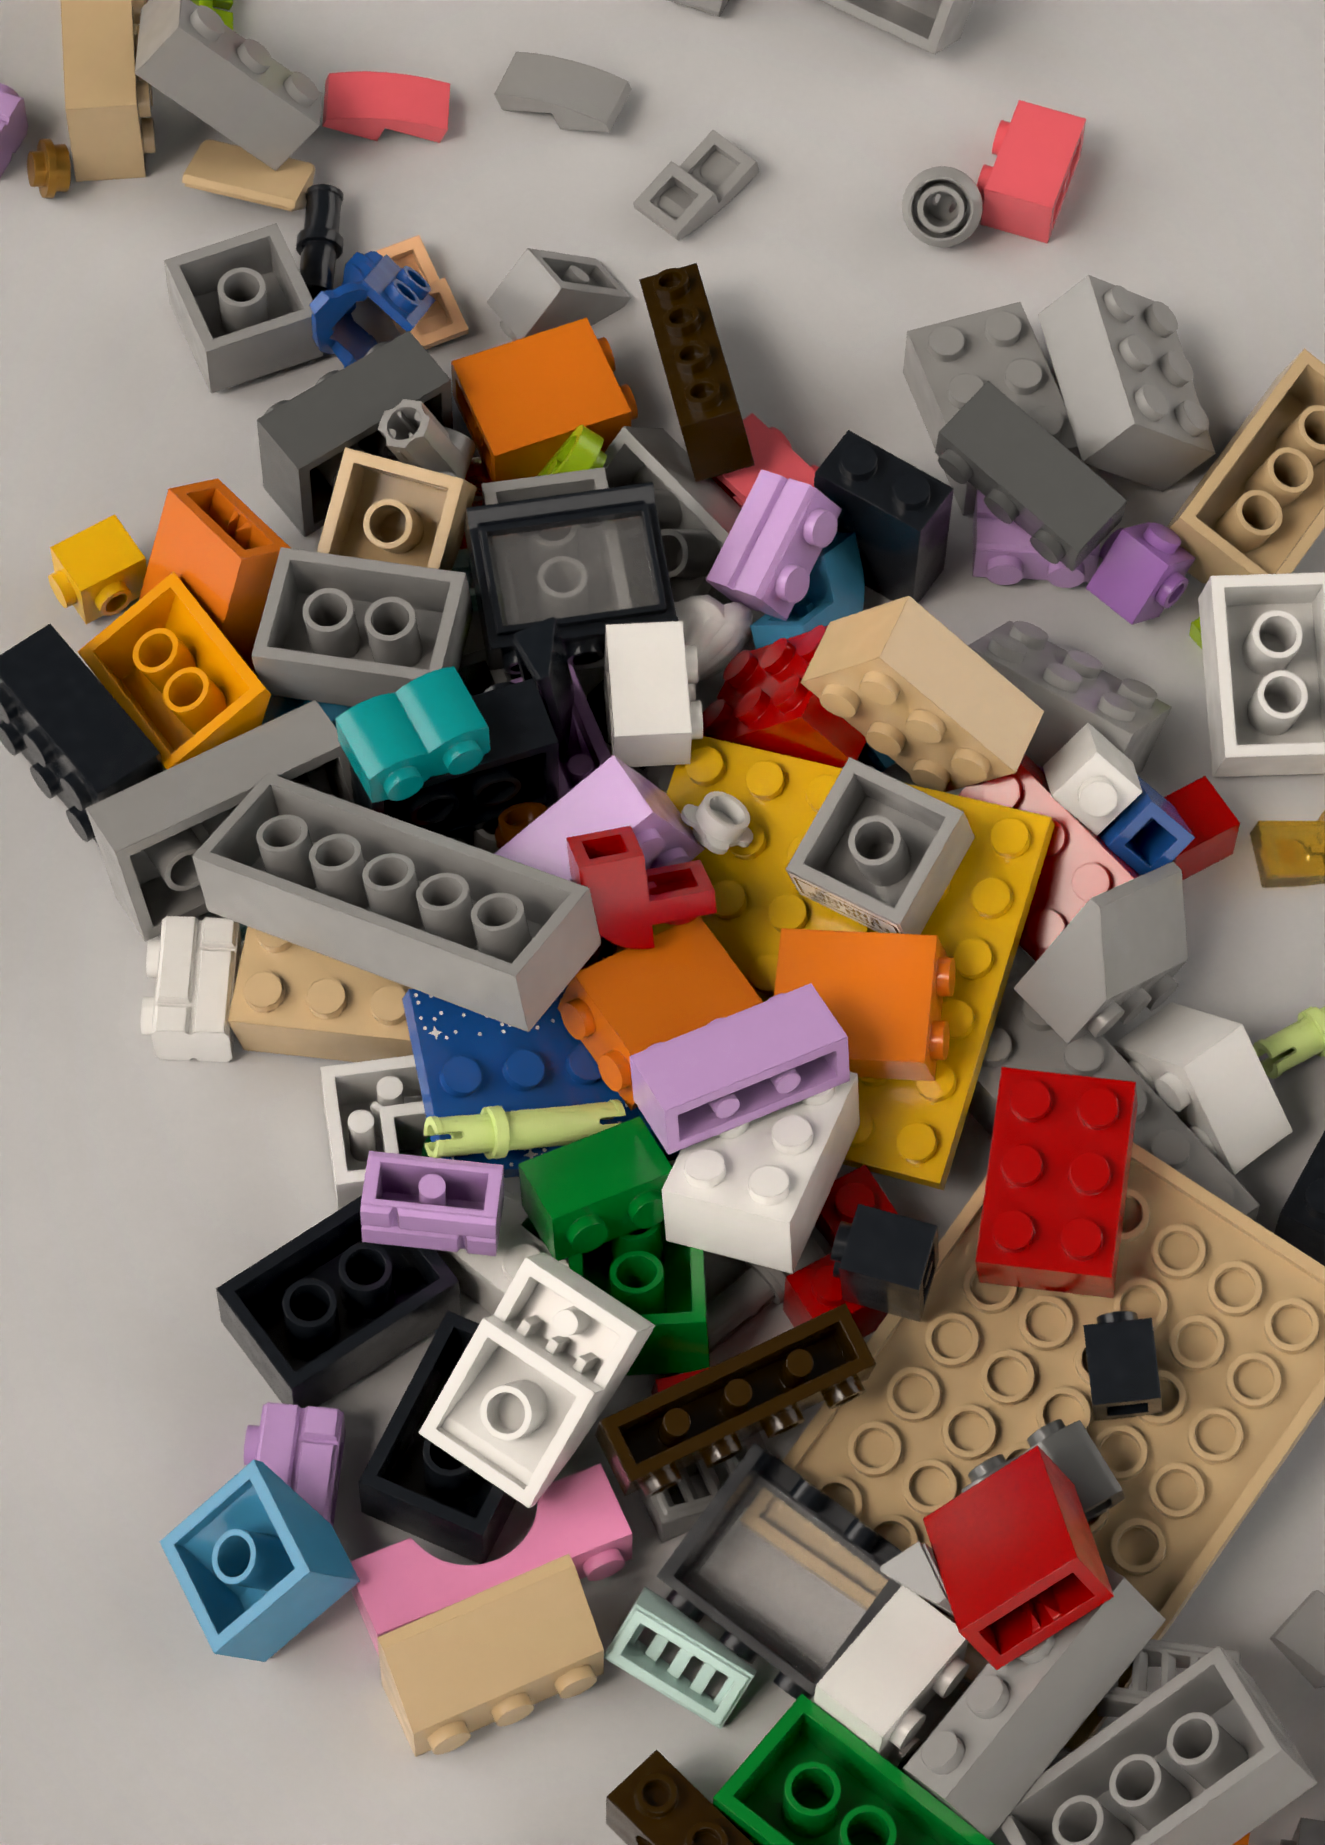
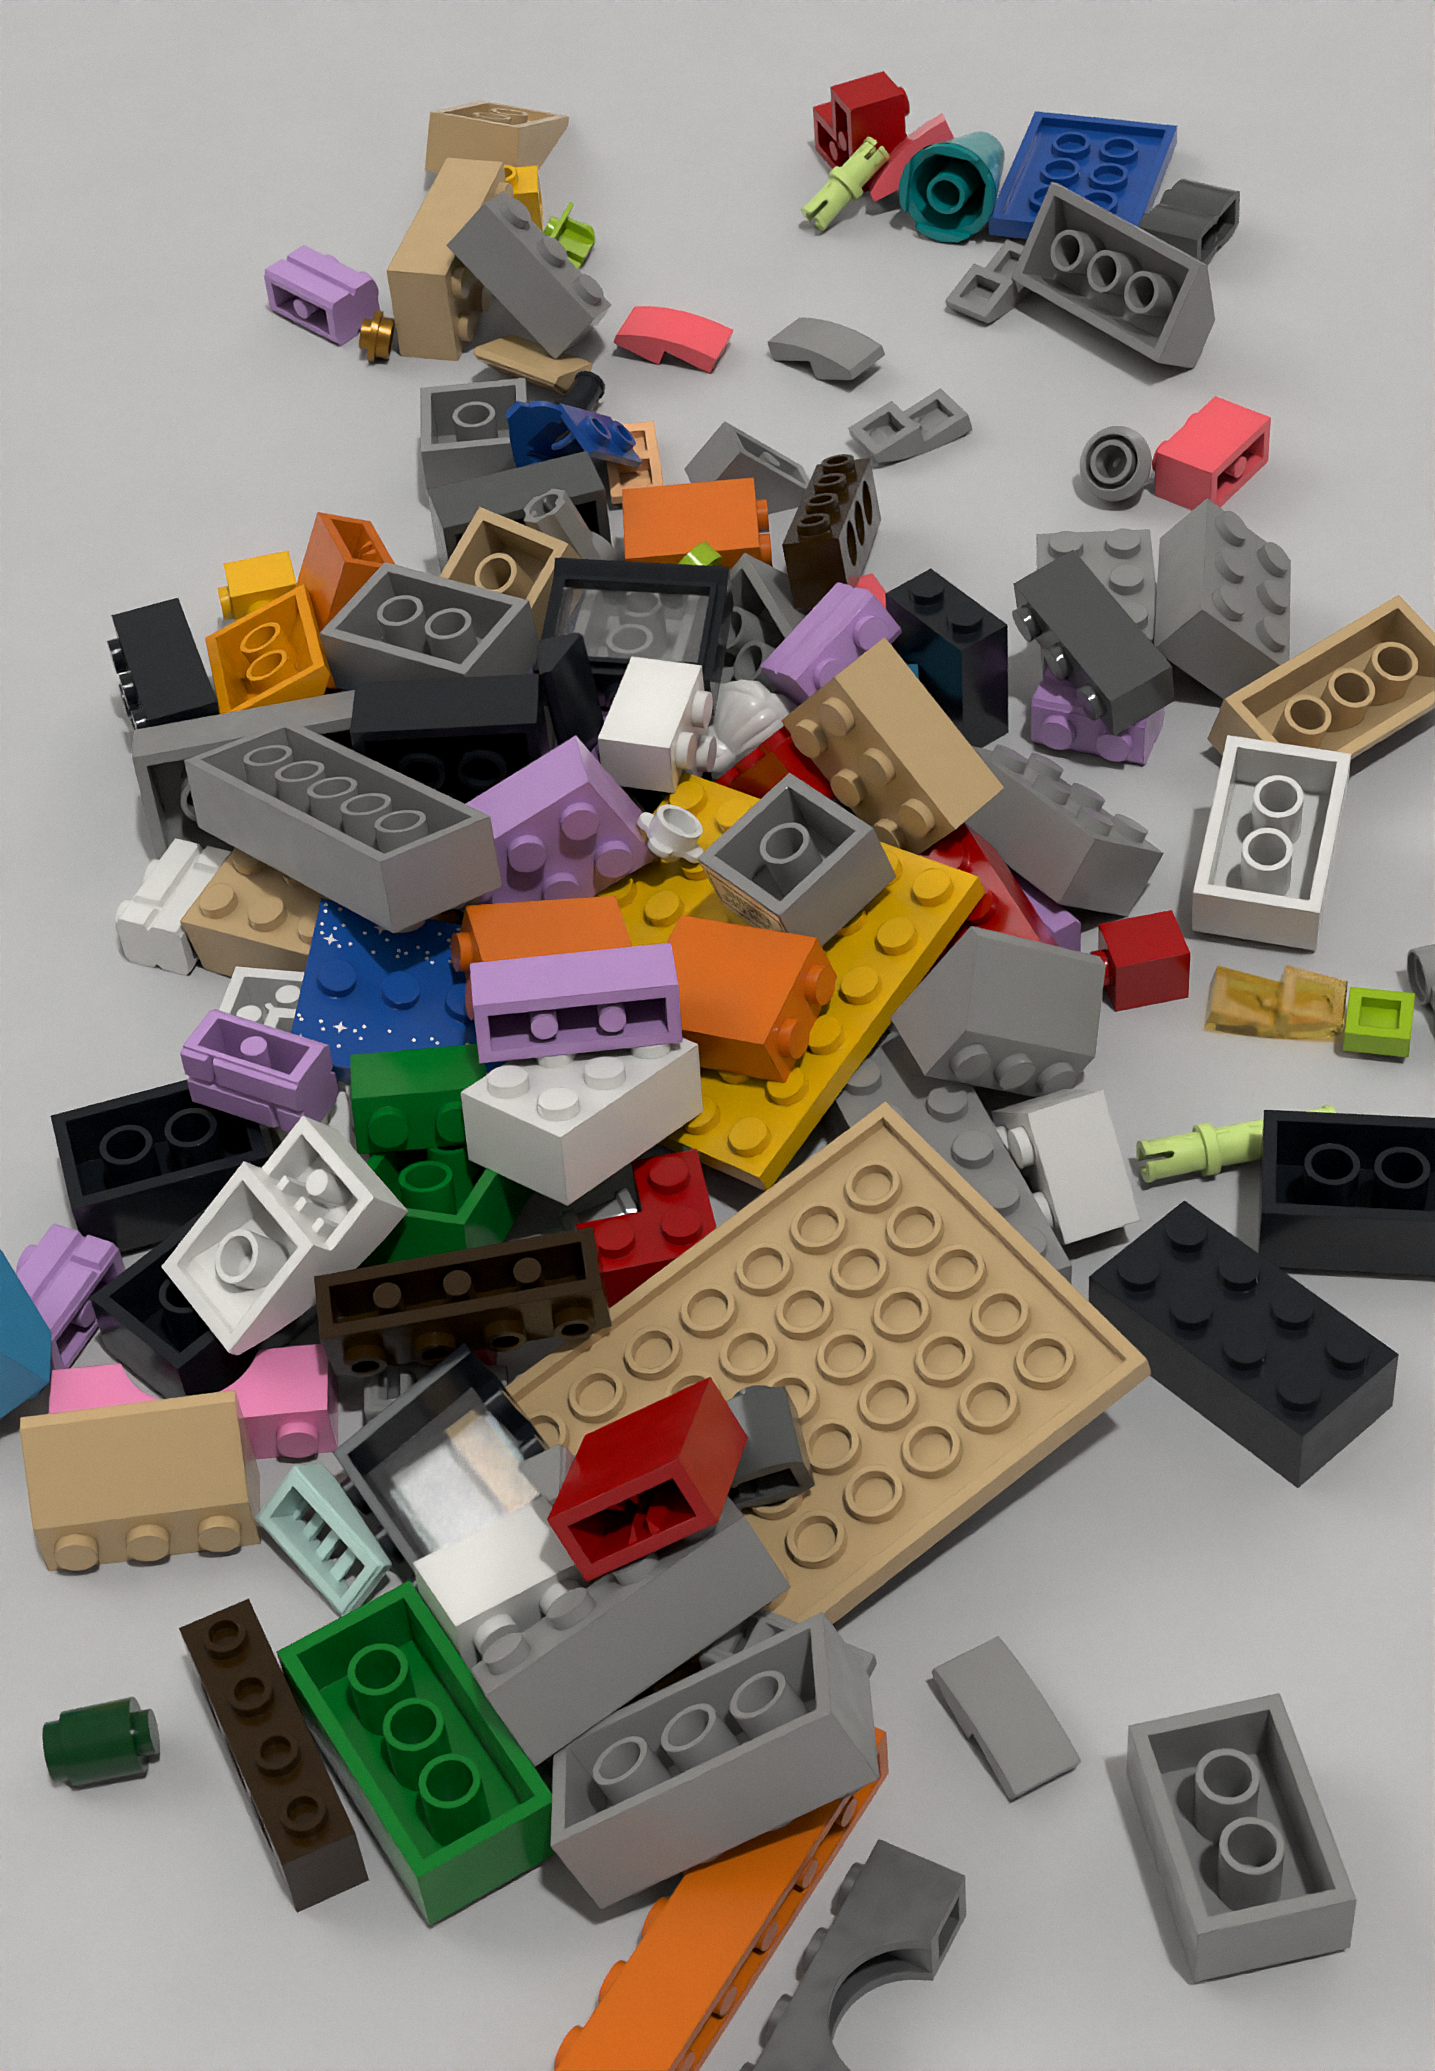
camera: 25 degrees right, 15 degrees down
teal brick [335,666,491,803] -> none
yellowish green pin [423,1099,626,1159] -> none
red brick [566,826,717,949] -> none
black brick [831,1204,939,1322] -> none
red brick [975,1067,1138,1298] -> none
white brick [1043,723,1142,836] -> none
black brick [1083,1311,1162,1421] -> none
medium lavender brick [1086,522,1196,625] -> none
blue brick [1099,775,1195,875] -> none

